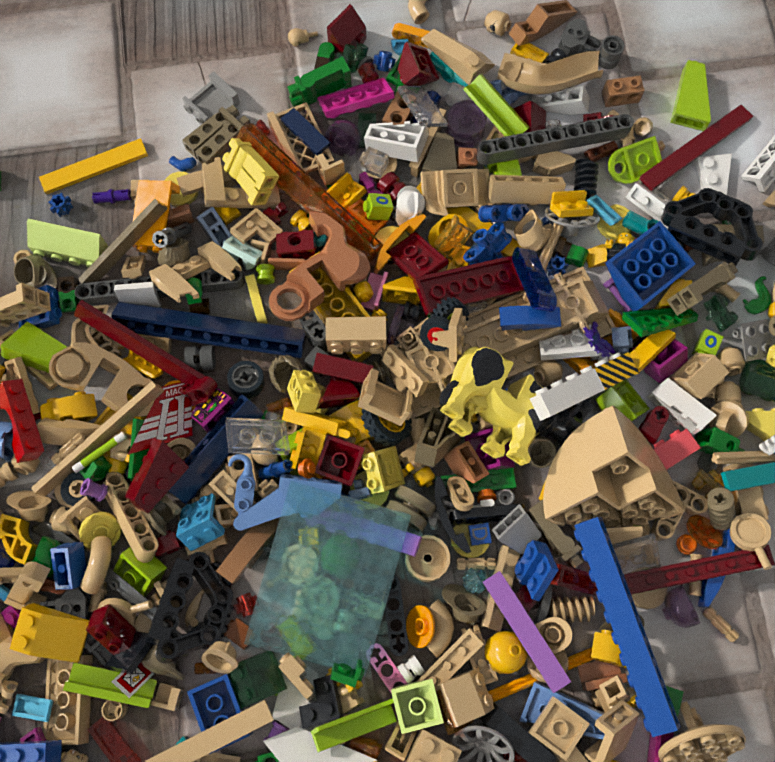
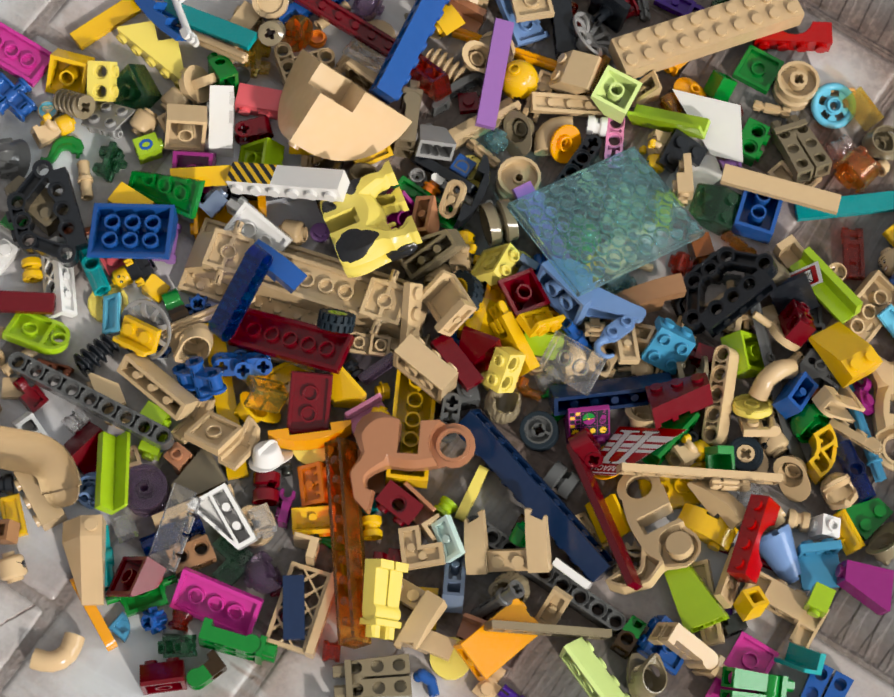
camera: 145 degrees left, 5 degrees down
lime bar [72,431,127,473] -> none
medium lavender bush [80,478,108,502] -> none
tan piece [201,641,238,674] -> none
orange plate [298,458,316,479] -> none
green bracket [331,659,365,688] -> none
lime brick [363,193,394,220] -> none
tan plate [420,308,466,362] -> none
blue plate [514,540,558,601] -> none
dark purple piece [583,321,615,357] -> none
dark tan hips [667,262,738,316] -> none

